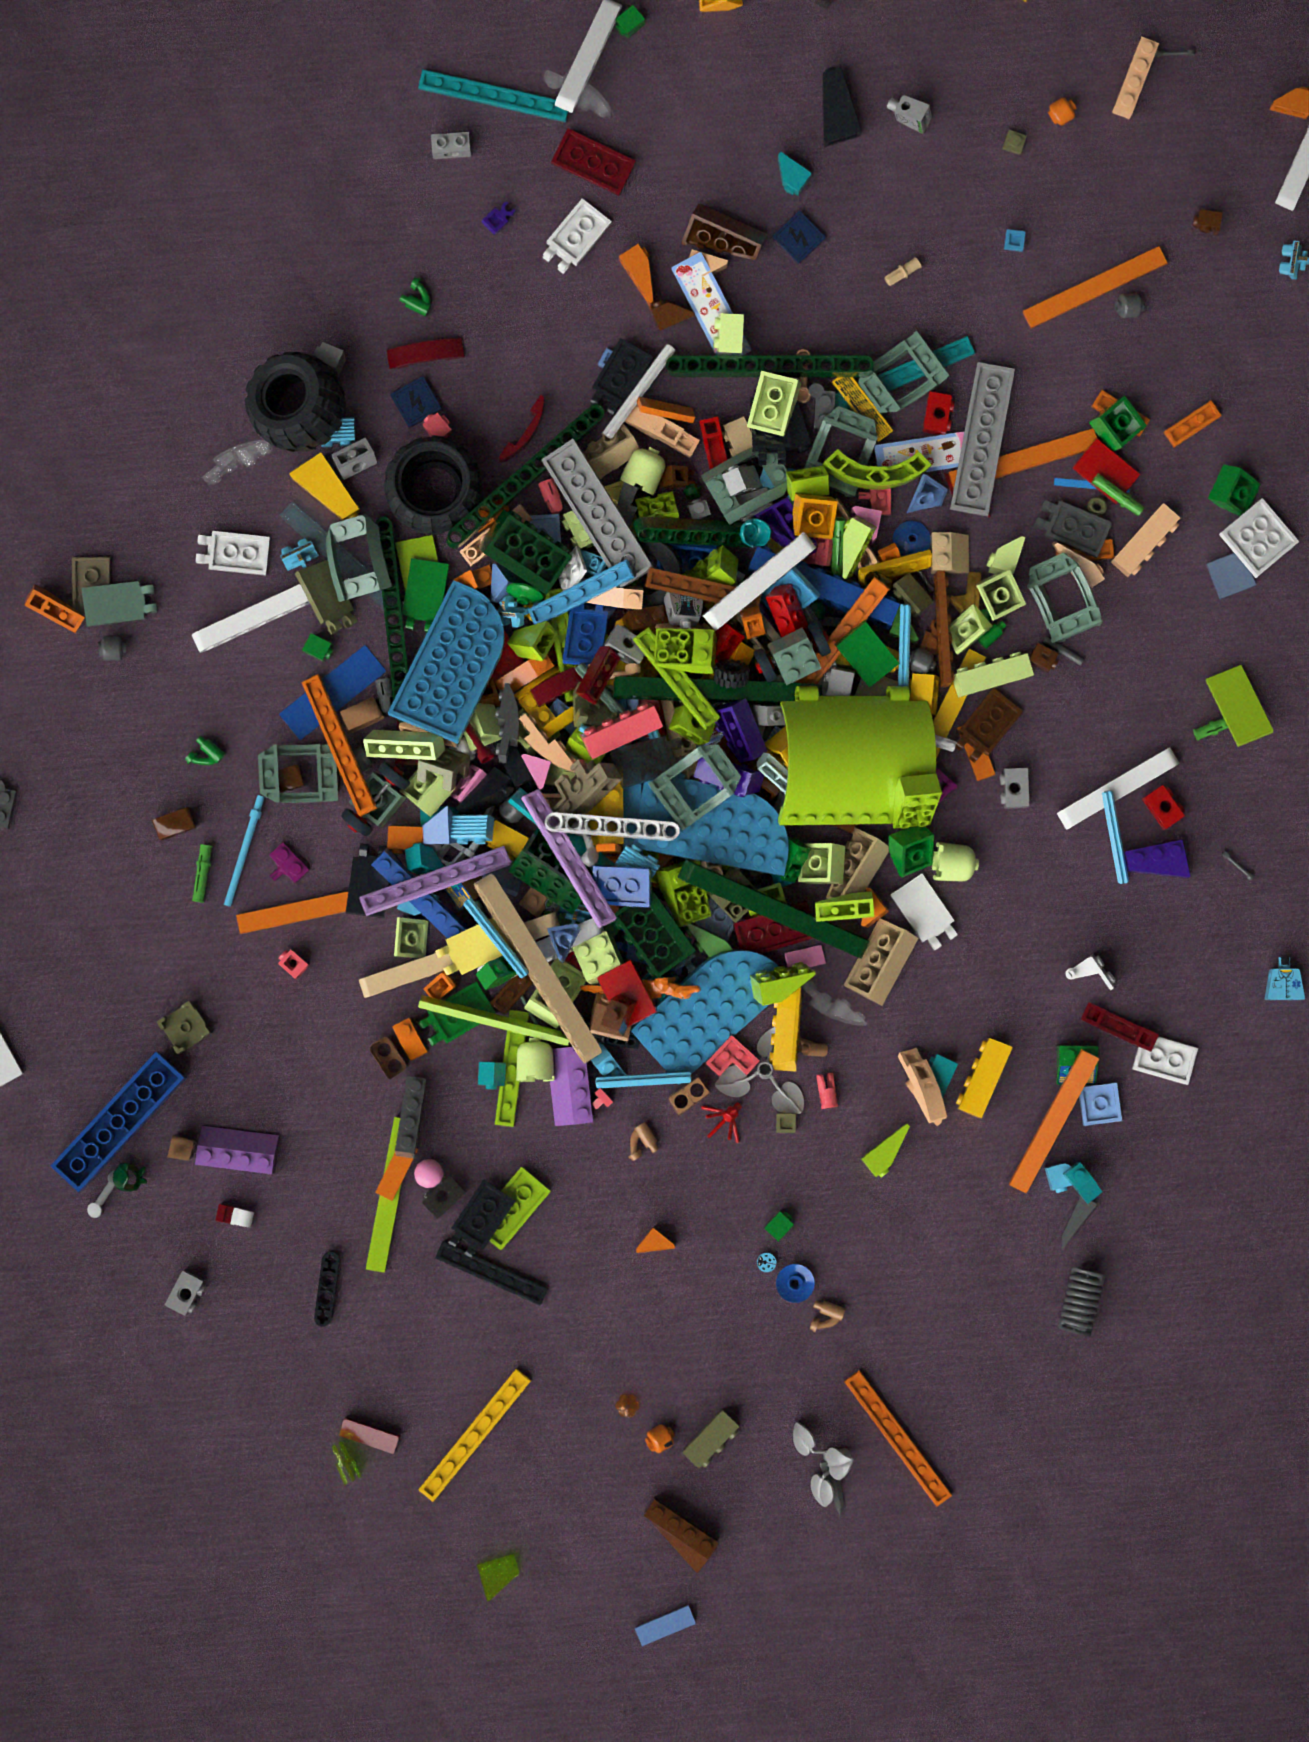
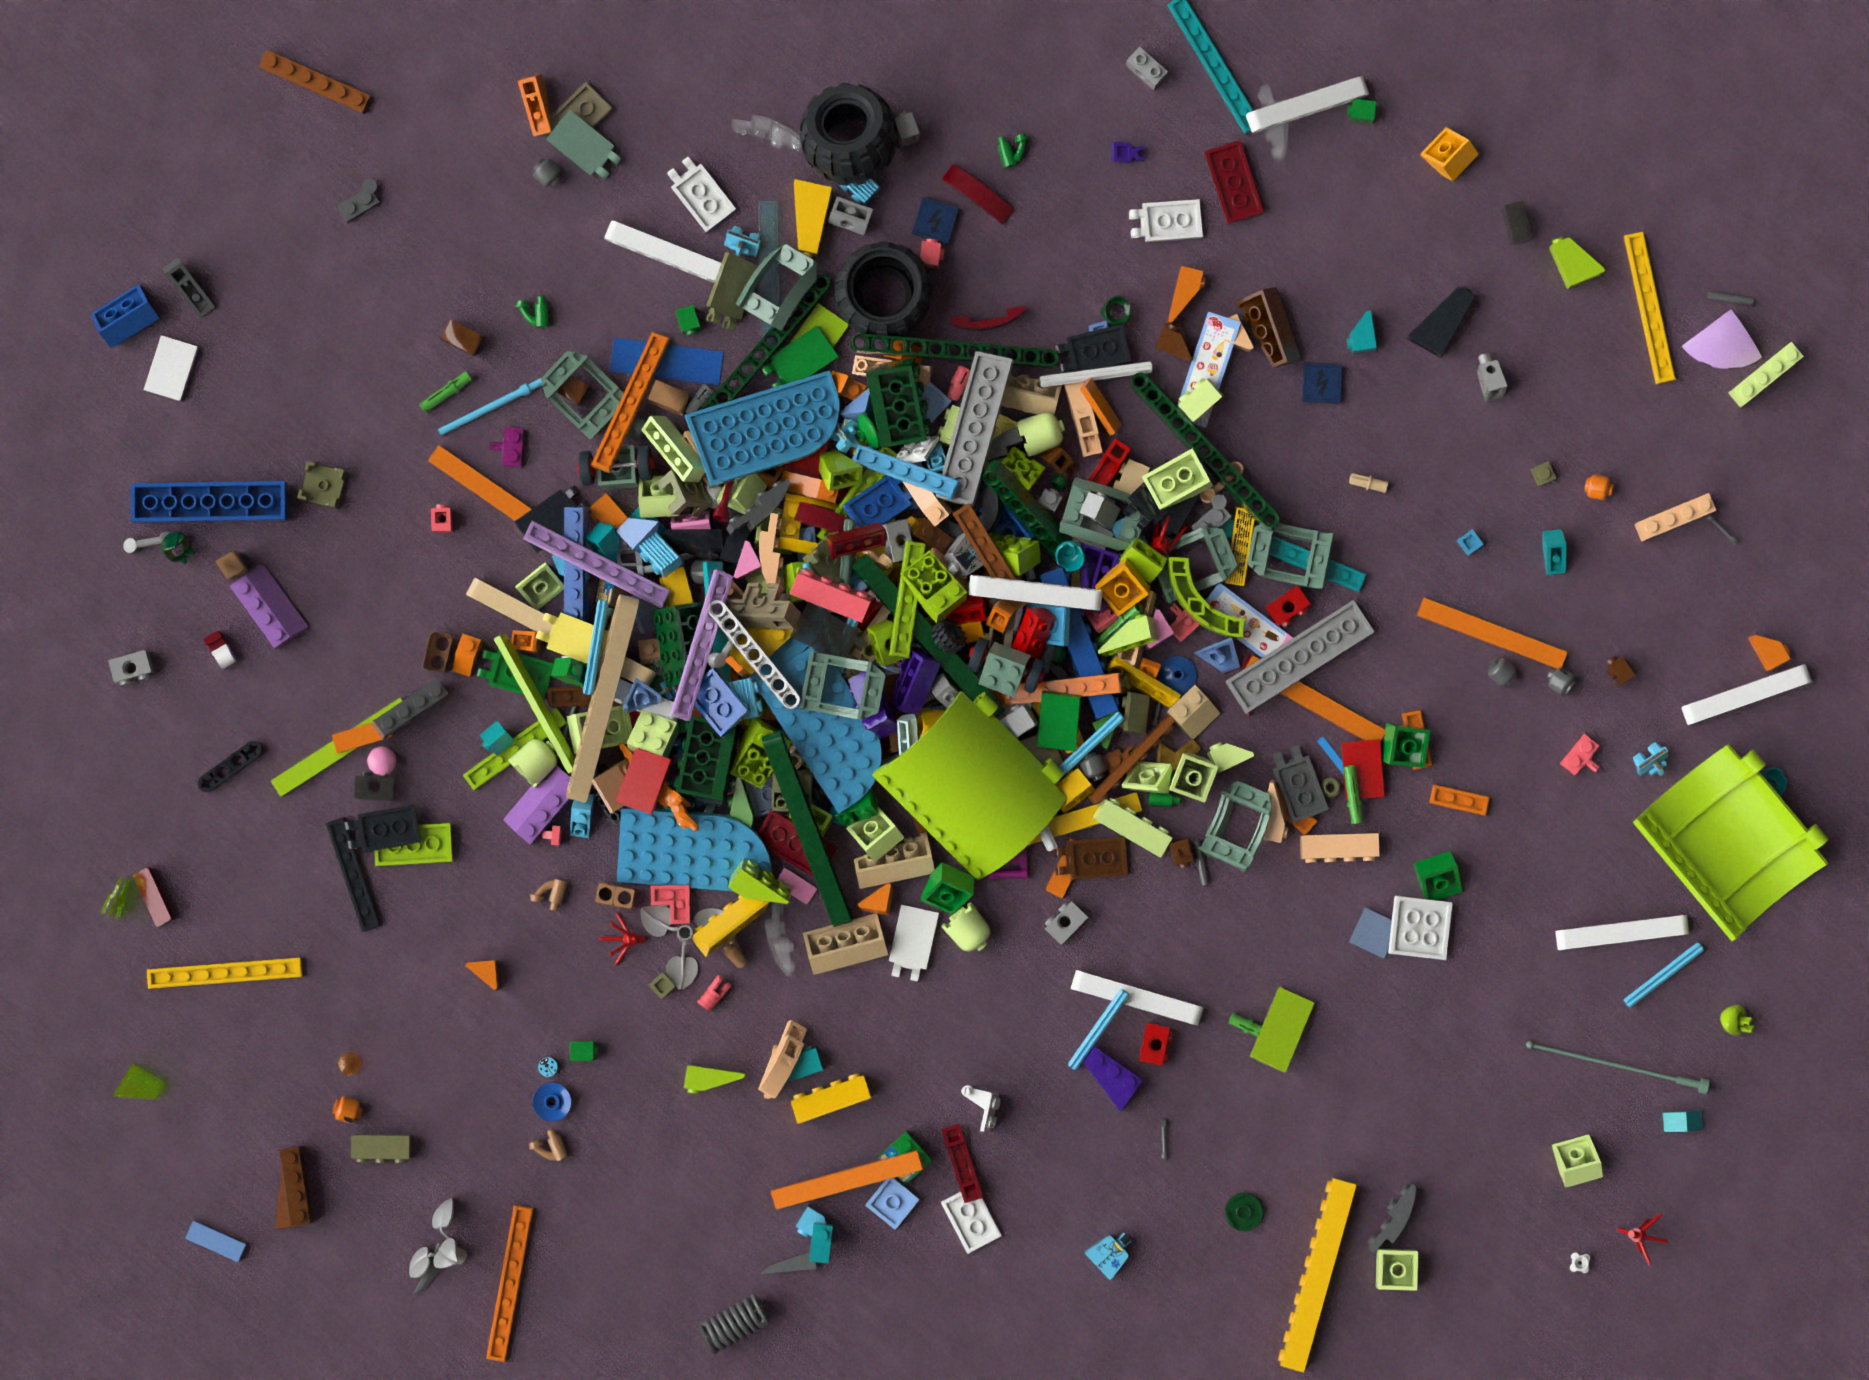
camera: 50 degrees right, 0 degrees up
medium azure axle [595,1071,691,1088] -> none
reddish brown torso [601,994,637,1036] -> none
lime slope [815,891,874,922] -> none
lime slope [893,774,942,829] -> none
none -> dark green piece [1100,295,1132,326]
none -> red plant [1151,515,1187,555]
none -> teal slope [1542,529,1566,575]
none -> dark grey head [1547,667,1577,695]
none -> coral plate [1560,734,1600,776]

